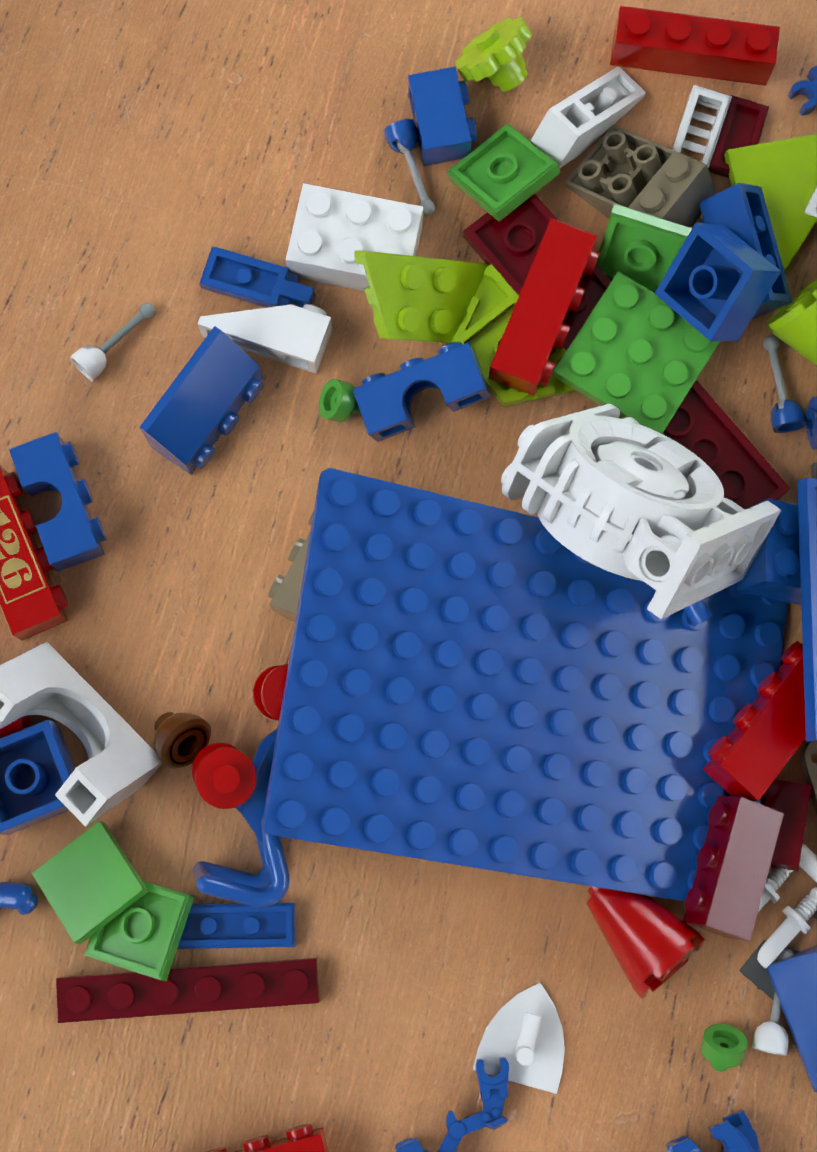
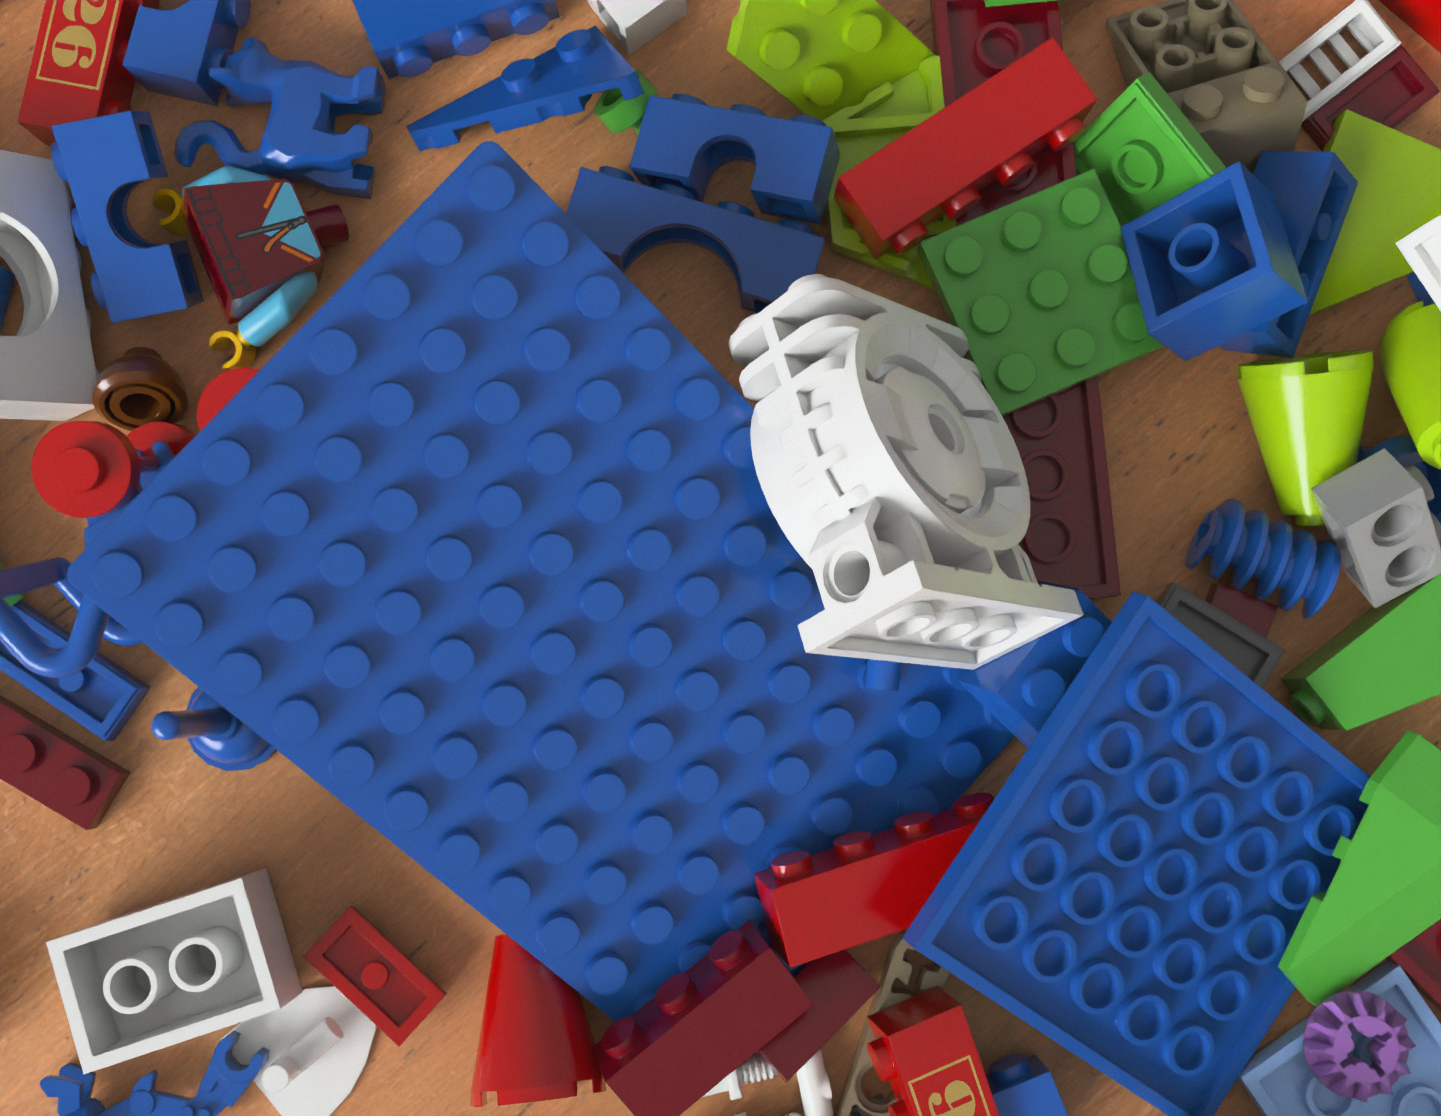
camera: 30 degrees right, 5 degrees up
hinge [763,336,806,433] -> none
none -> white brick [46,868,303,1074]
none -> blue arch [51,111,204,323]
none -> blue piece [151,687,277,771]
none -> torso [153,166,349,370]
none -> blue animal [174,38,386,199]
none -> red plate [303,906,447,1047]
none -> blue wing [406,25,644,152]
none -> blue arch [566,166,825,313]

